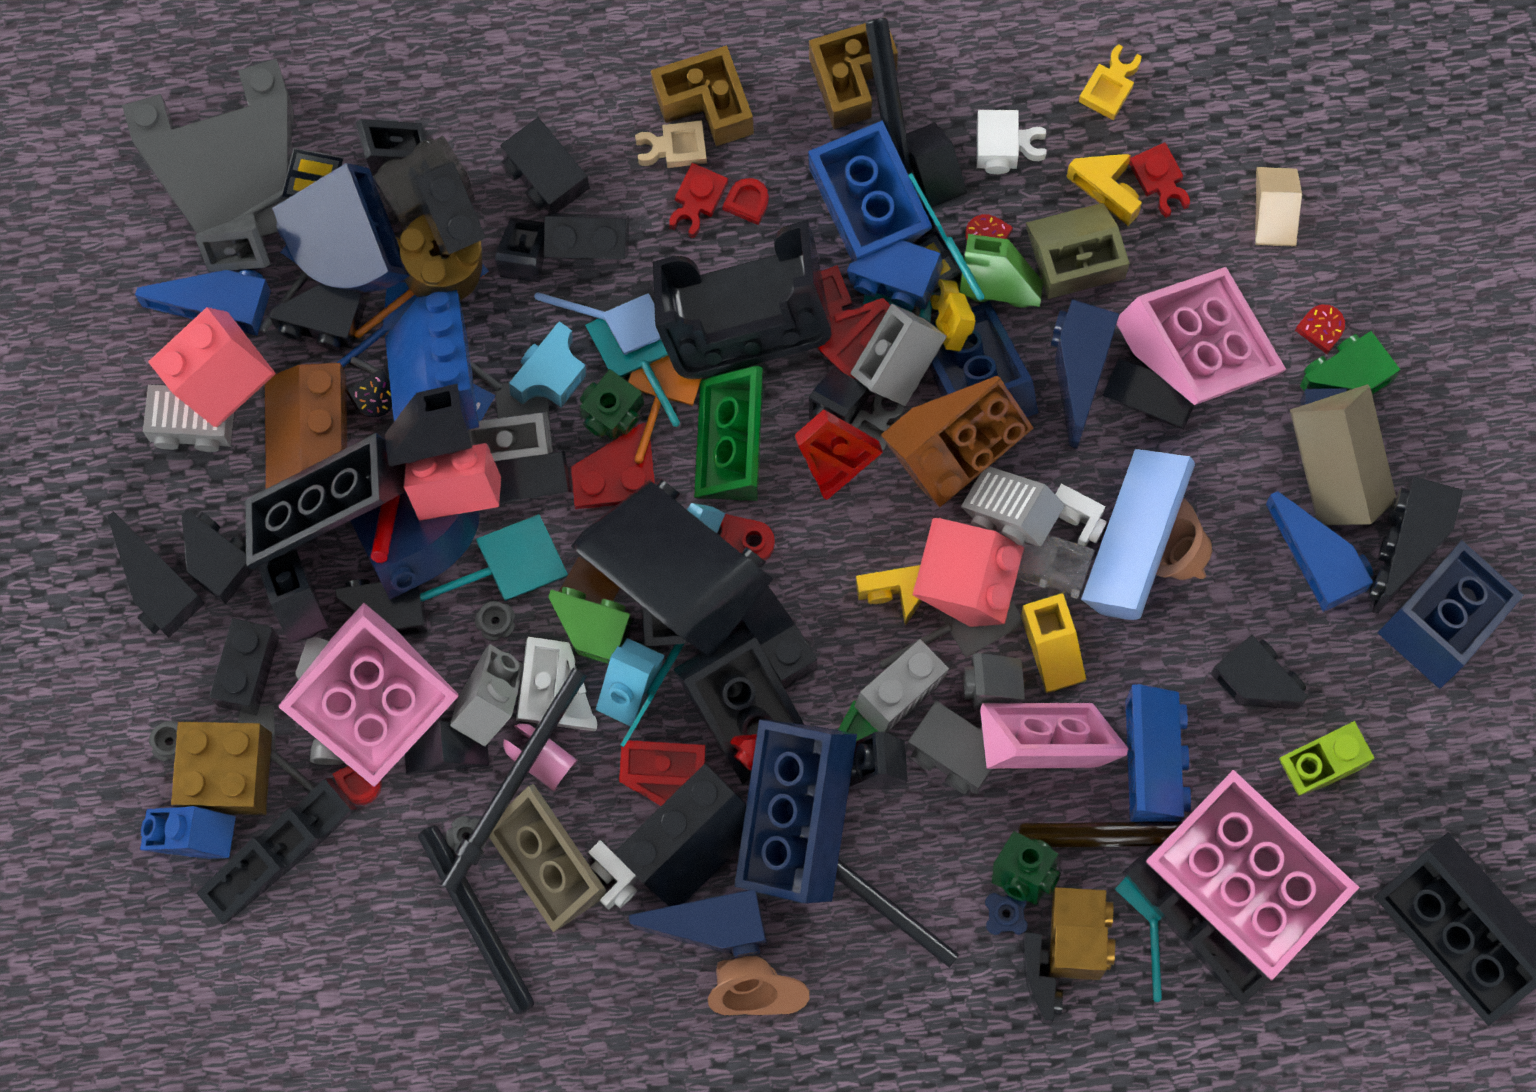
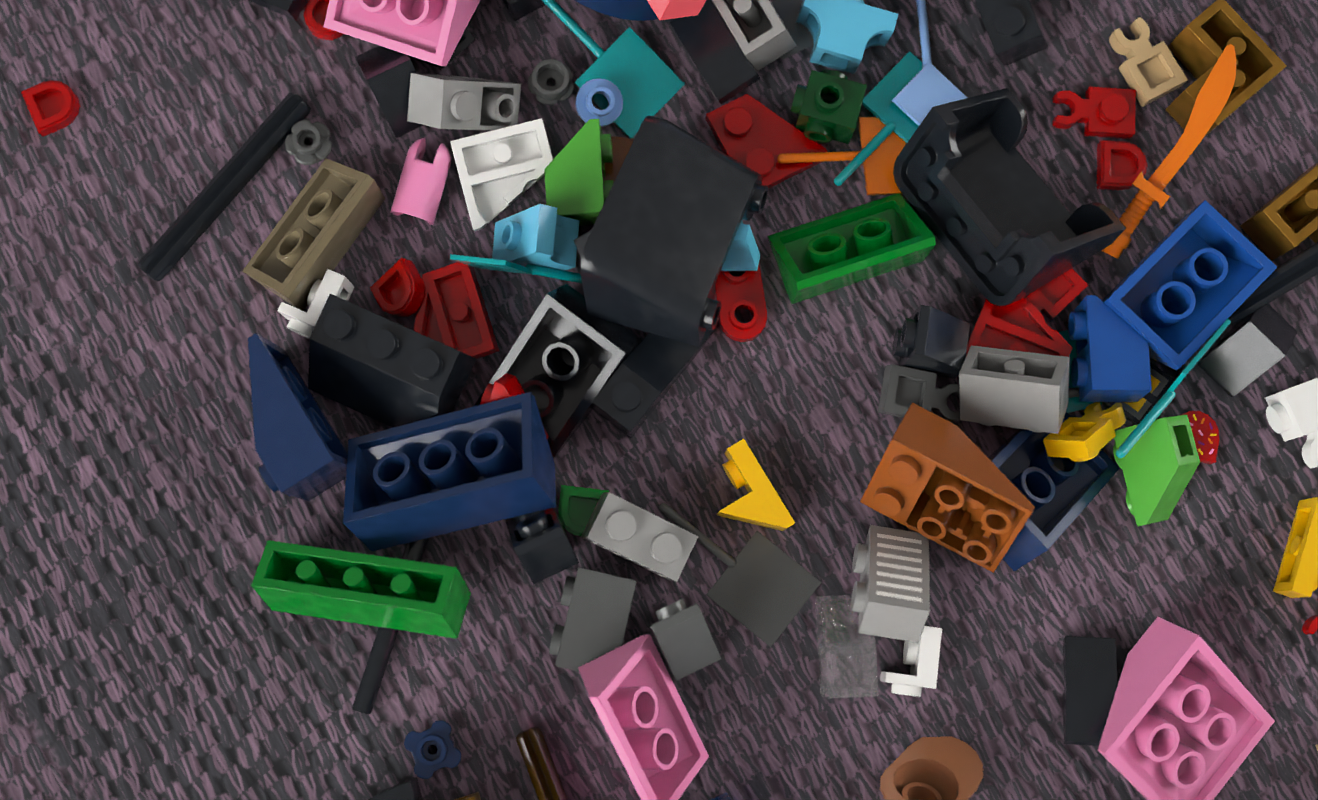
camera: 60 degrees right, 5 degrees up
black bar [441,668,587,893] -> none
nougat piece [708,956,810,1015] -> none
red wing [795,409,883,500] -> none
coral slope [913,518,1024,627] -> none
dark green brick [992,831,1061,906] -> none
yellow slope [1021,593,1086,693] -> none
olive slope [1026,203,1130,299] -> none
dark blue slope [1050,299,1119,449] -> none
light blue brick [1081,449,1195,620] -> none
none -> red tile [21,80,80,137]
none -> green brick [251,540,471,639]
none -> red tile [370,257,425,317]
none -> medium blue plate [575,78,623,127]
none -> orange sword [1101,44,1236,259]

